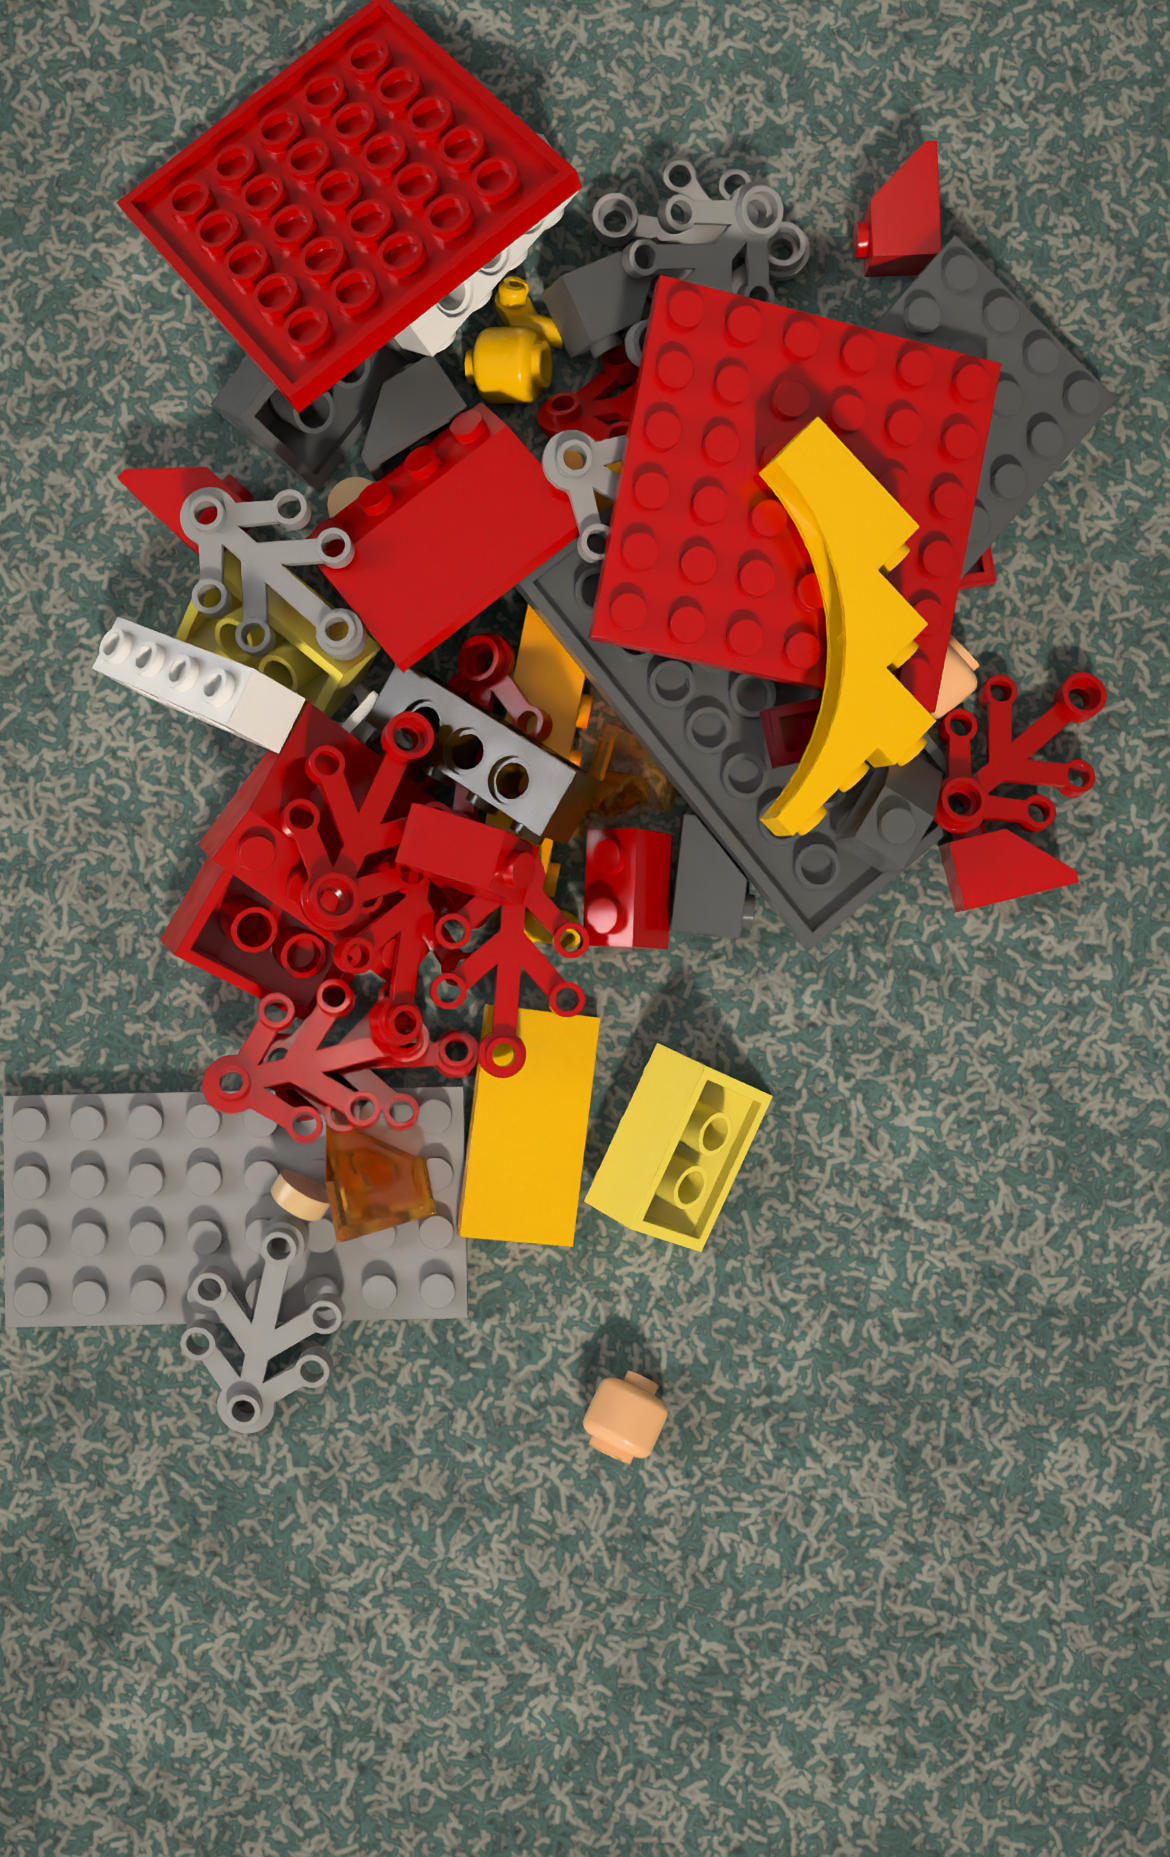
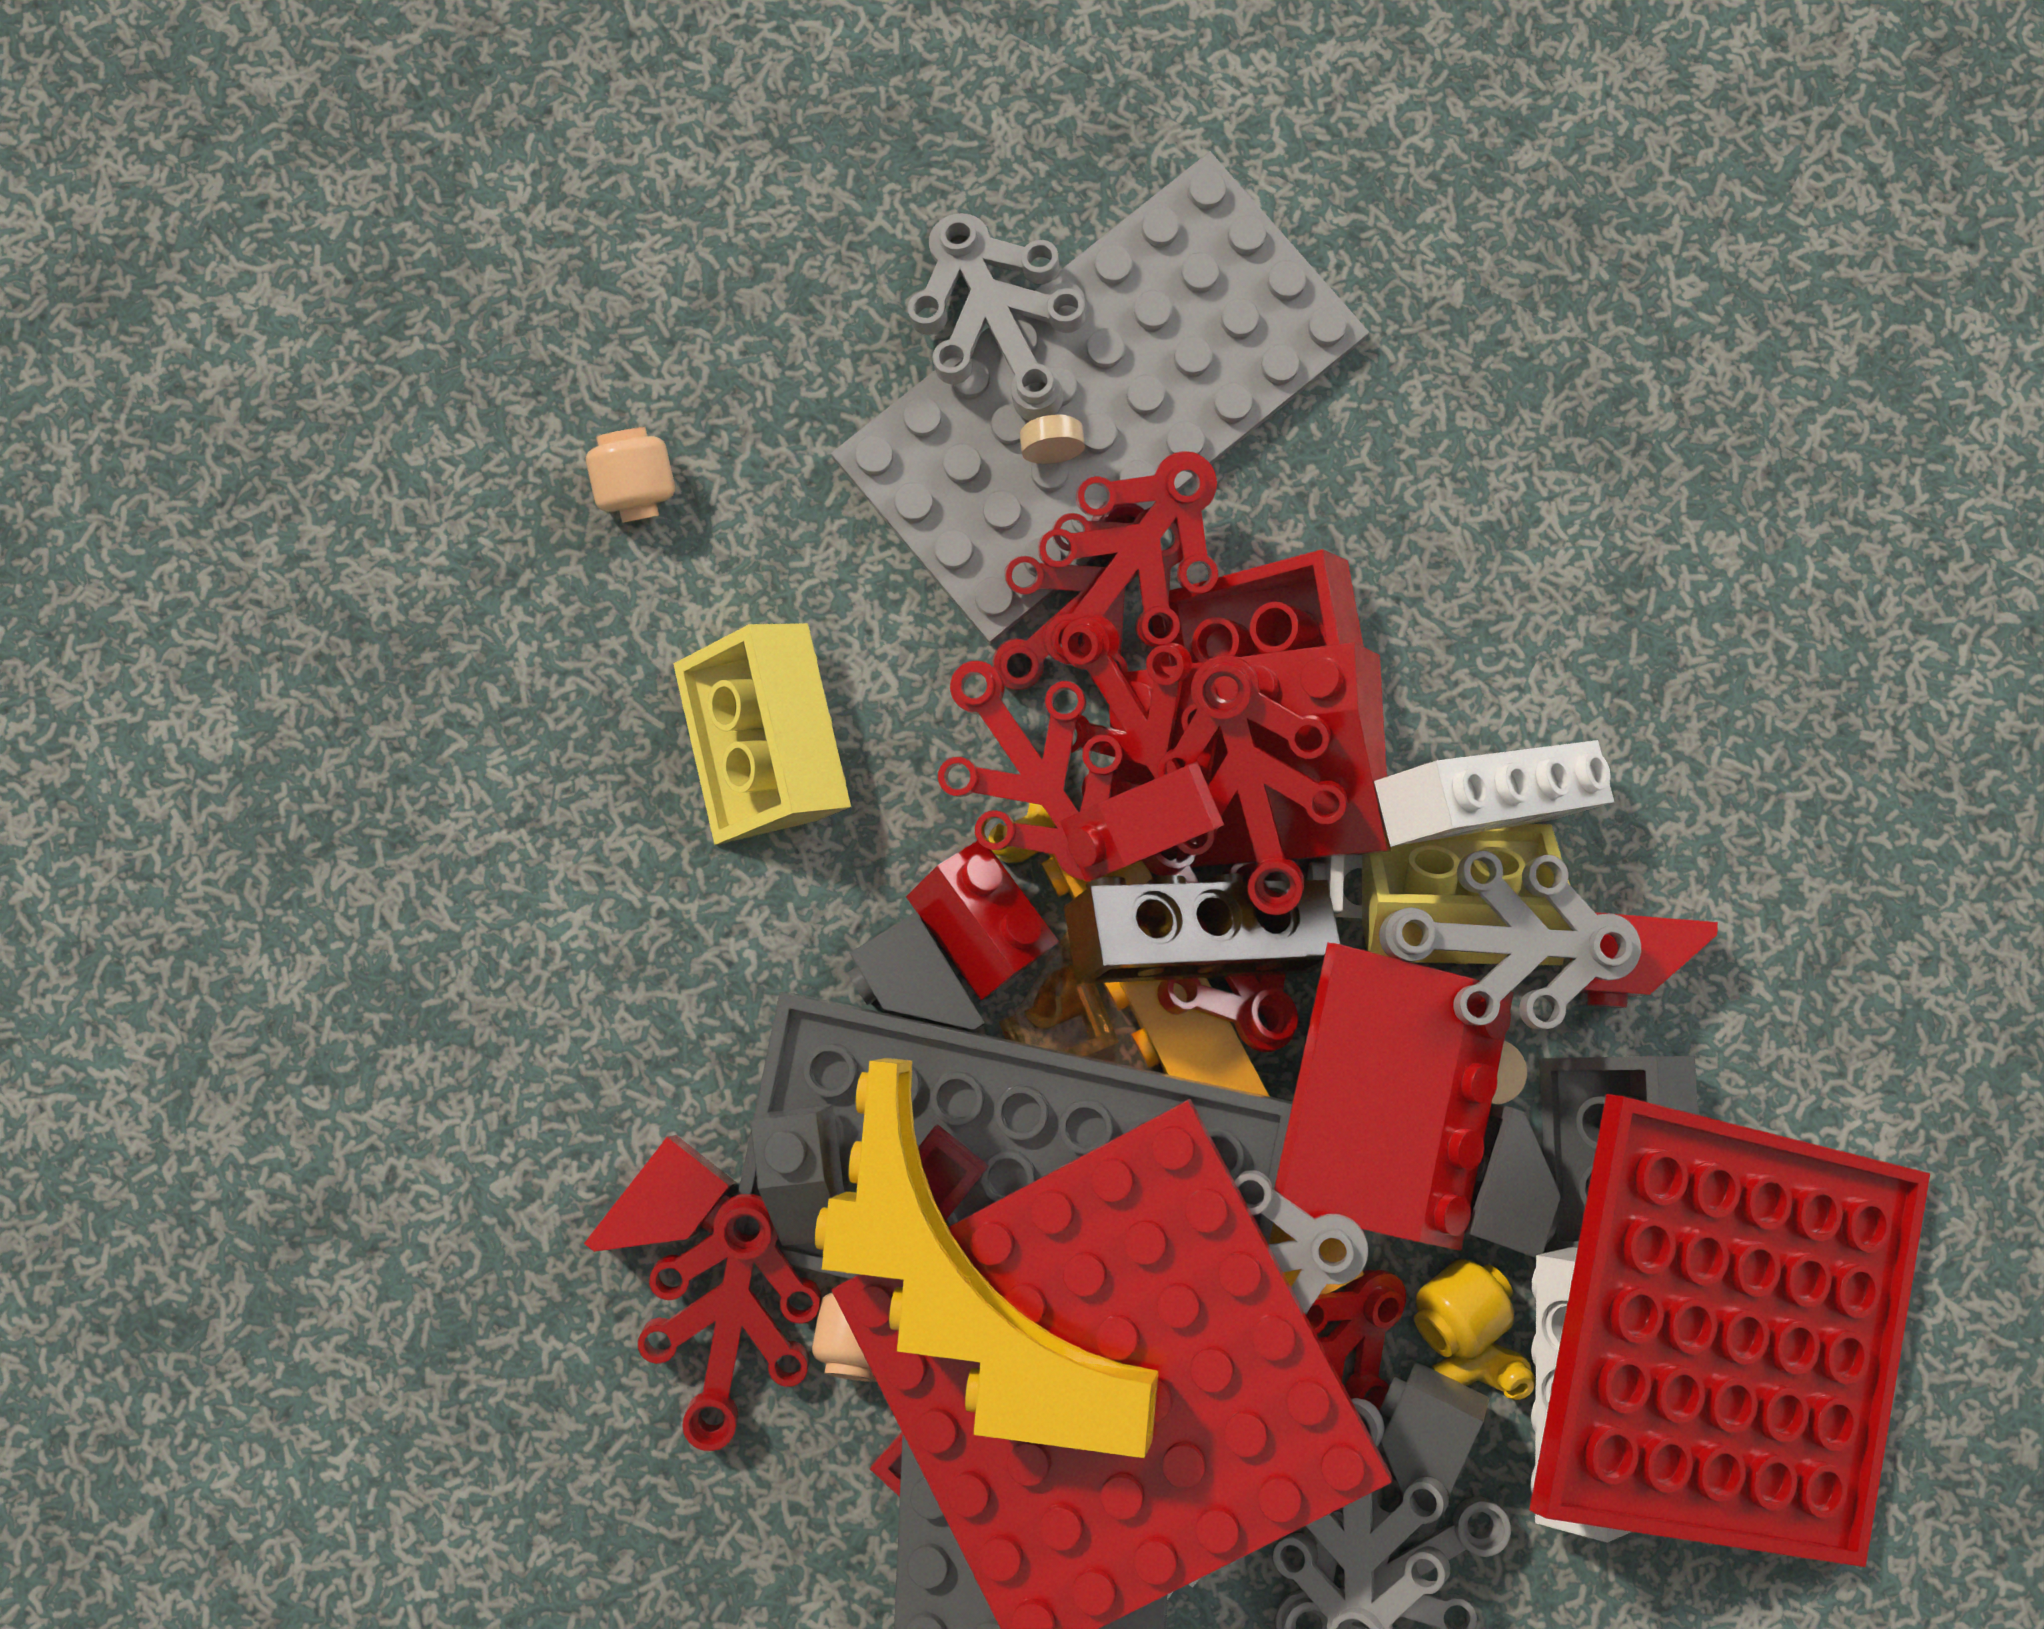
camera: 140 degrees right, 5 degrees down
clear orange slope [325,1119,436,1242] -> none
yellow tile [456,1004,600,1247] -> none

